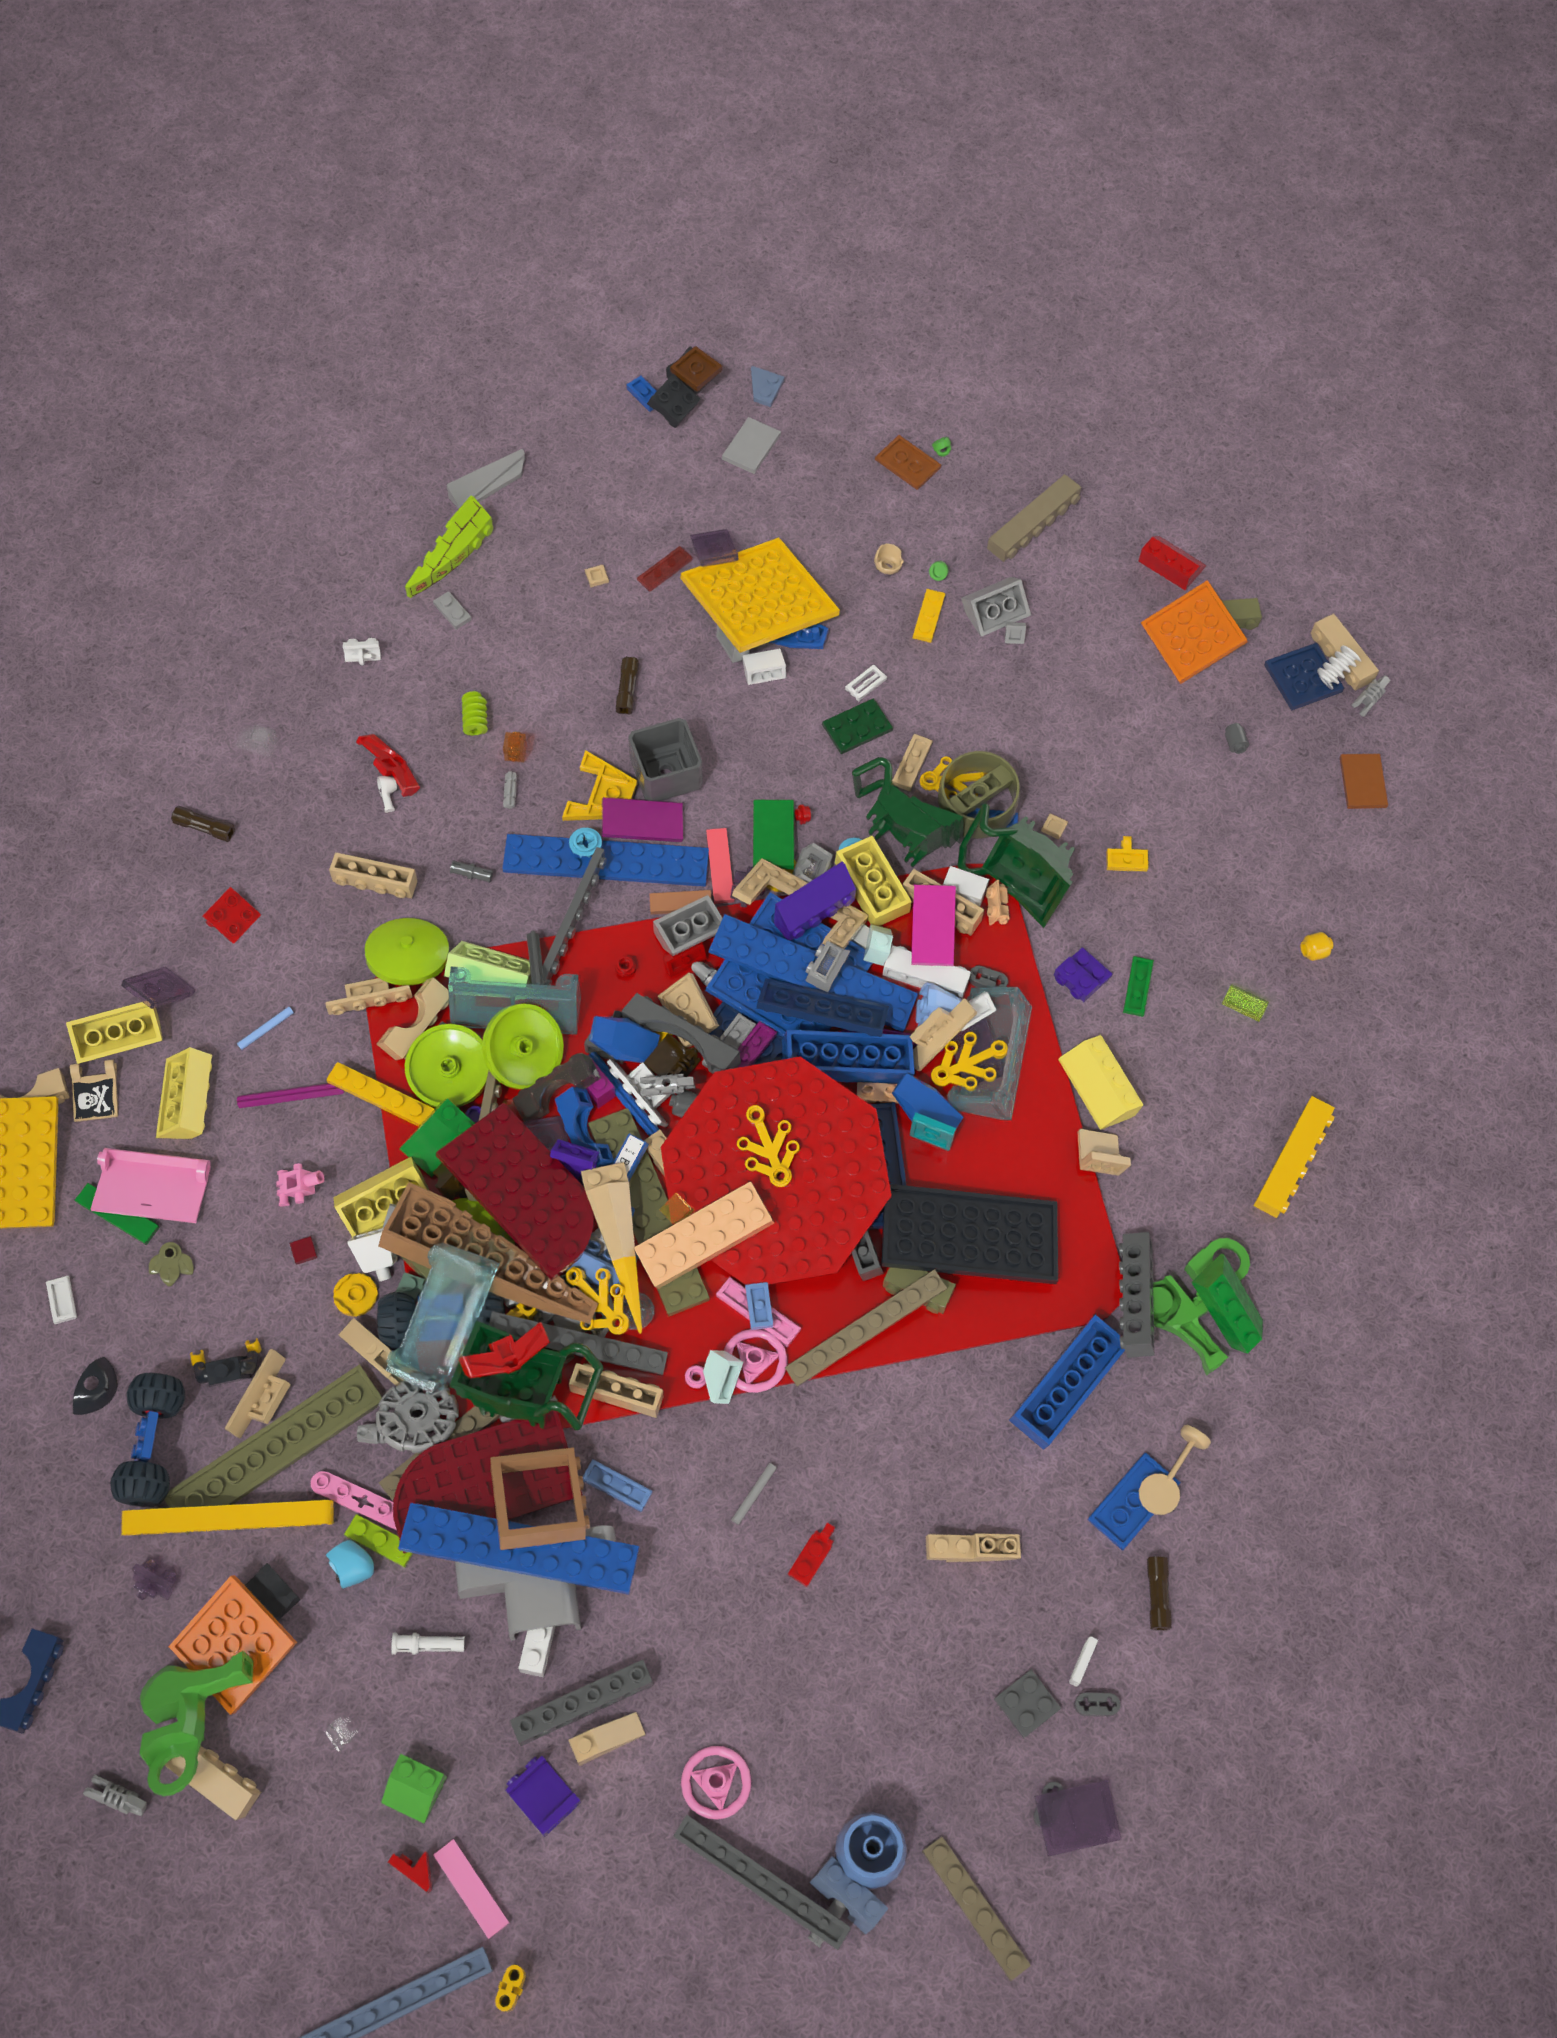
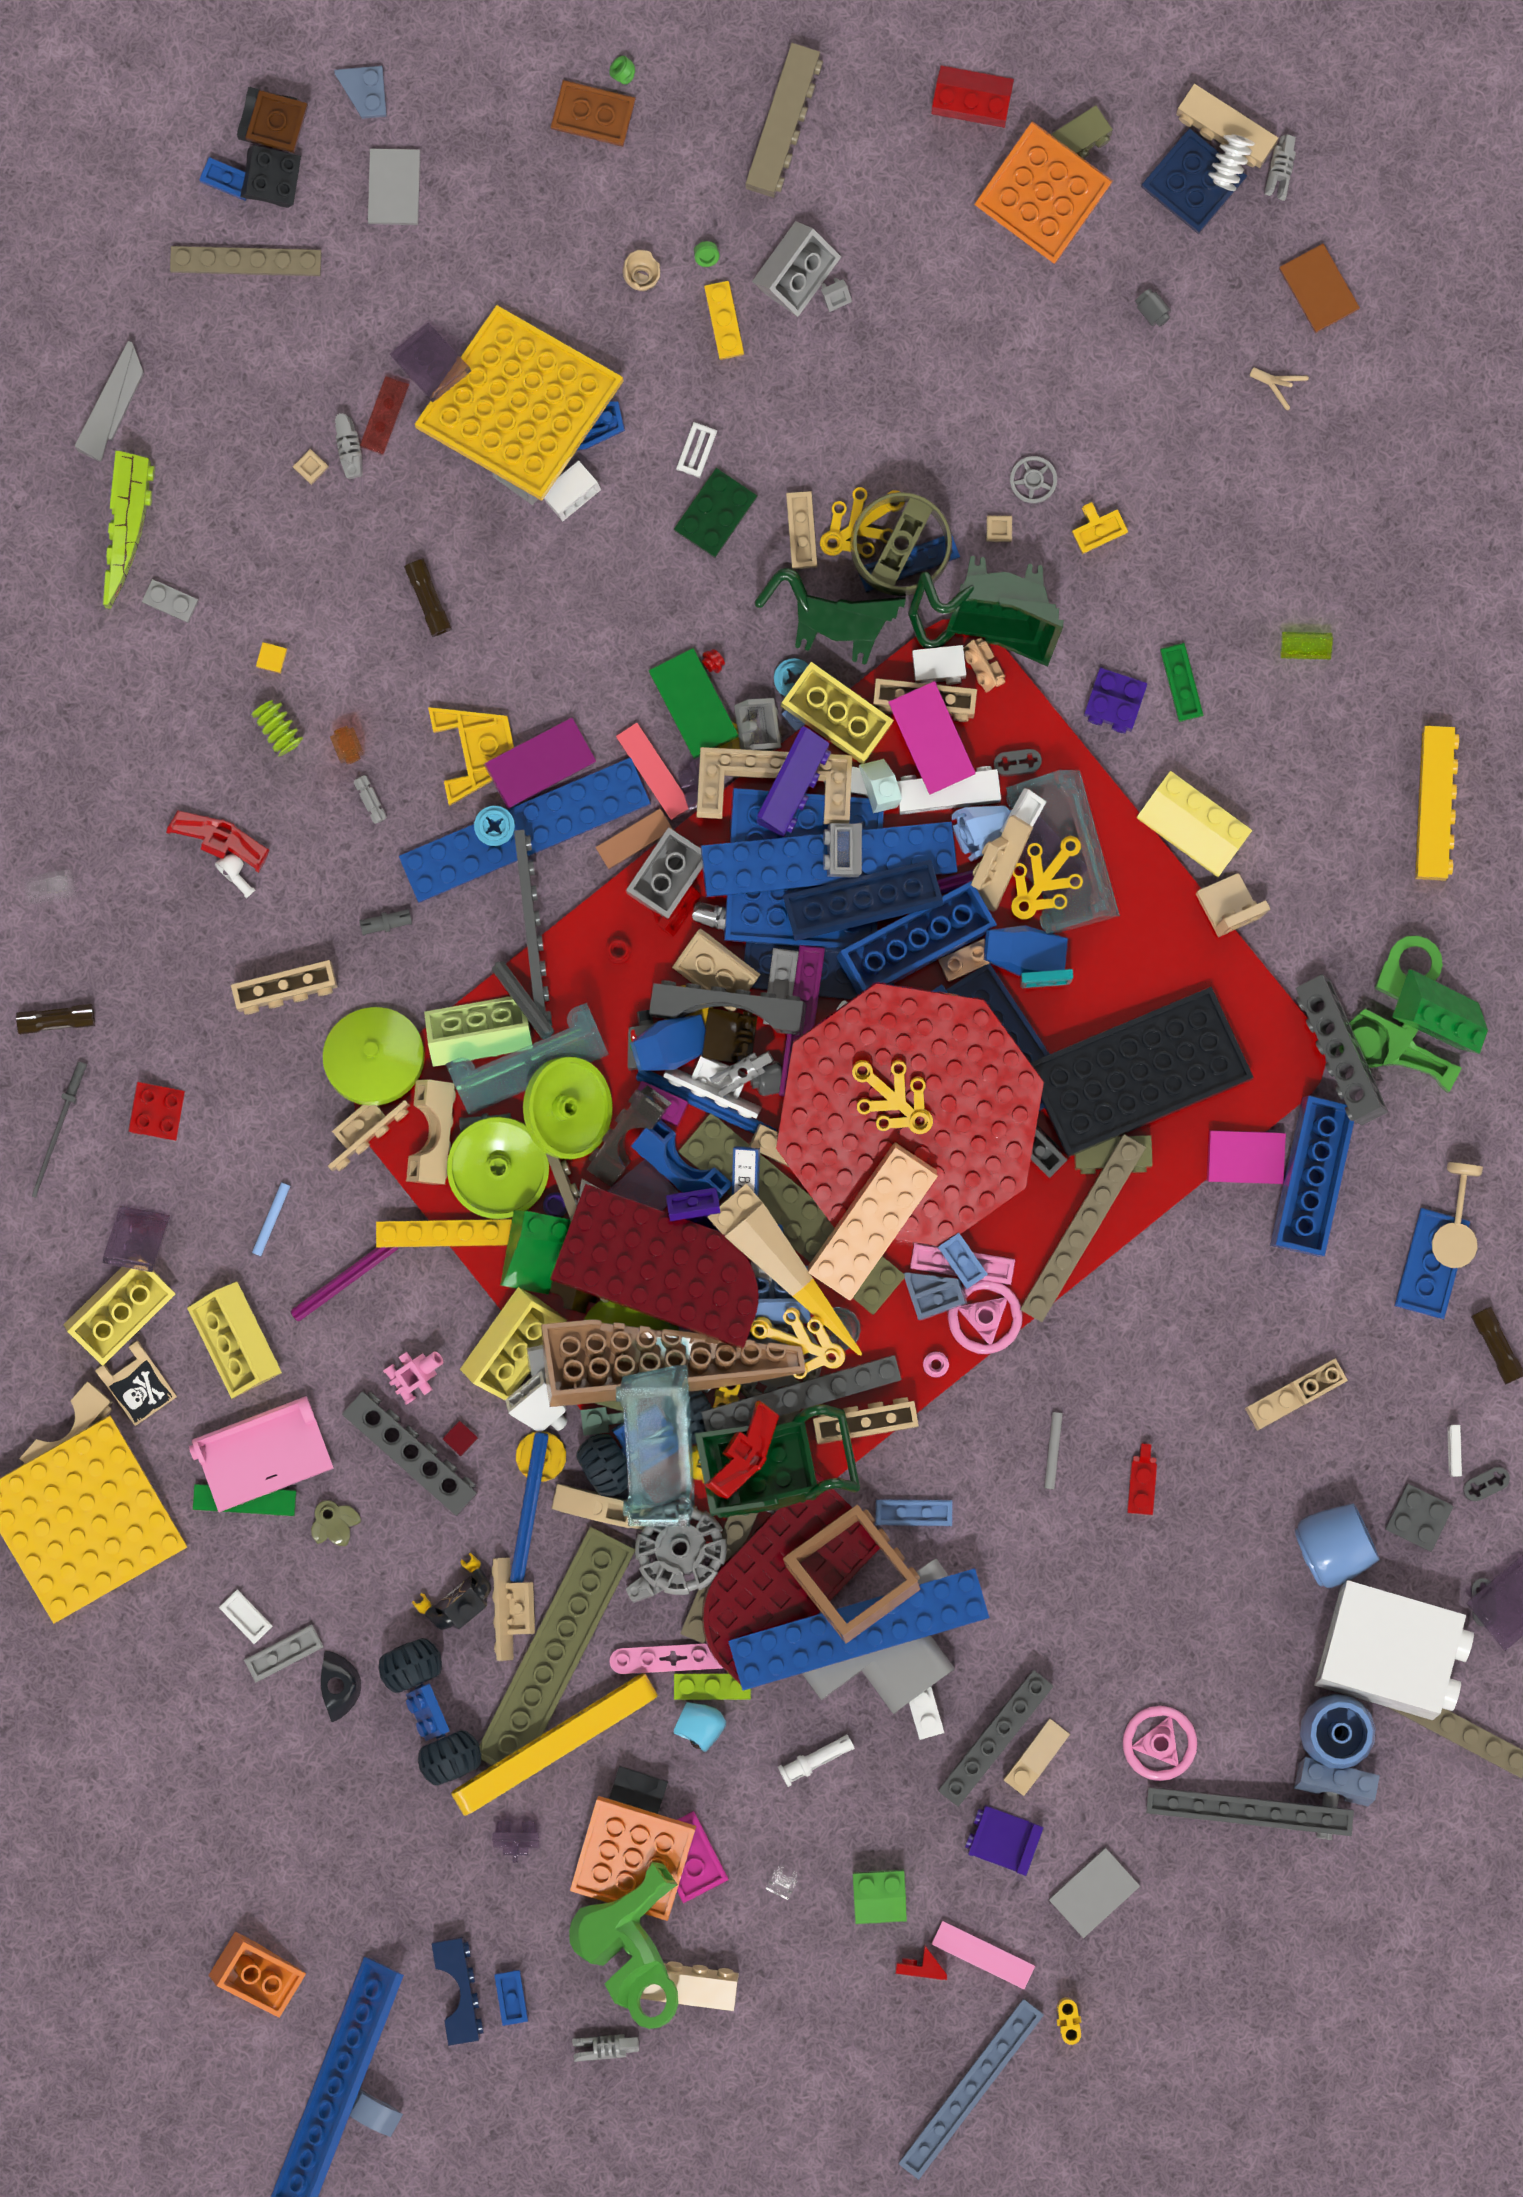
camera: 20 degrees left, 20 degrees up
white hips [343,638,381,665] -> none
dark grey plate [628,718,702,801] -> none
clear yellow piece [659,1193,694,1225] -> none
light aqua slope [703,1350,743,1404] -> none
yellow head [1300,932,1333,961] -> none
none -> dark grey sword [32,1062,87,1198]
none -> dark tan plate [170,246,322,276]
none -> light grey tile [244,1624,324,1683]
none -> yellow tile [256,642,287,674]
none -> light grey hinge [335,413,363,479]
none -> dark grey brick [342,1392,478,1516]
none -> blue plate [494,1970,528,2026]
none -> blue axle [510,1432,549,1583]
none -> dark pink tile [677,1811,729,1903]
none -> sand blue wing [904,1273,968,1320]
none -> light grey wheel [1010,456,1057,504]
none -> light grey tile [1049,1848,1140,1938]
none -> dark pink tile [1207,1130,1286,1184]
none -> tan plant [1250,367,1309,410]
none -> medium blue piece [1295,1503,1380,1588]
none -> white brick [1314,1580,1474,1720]

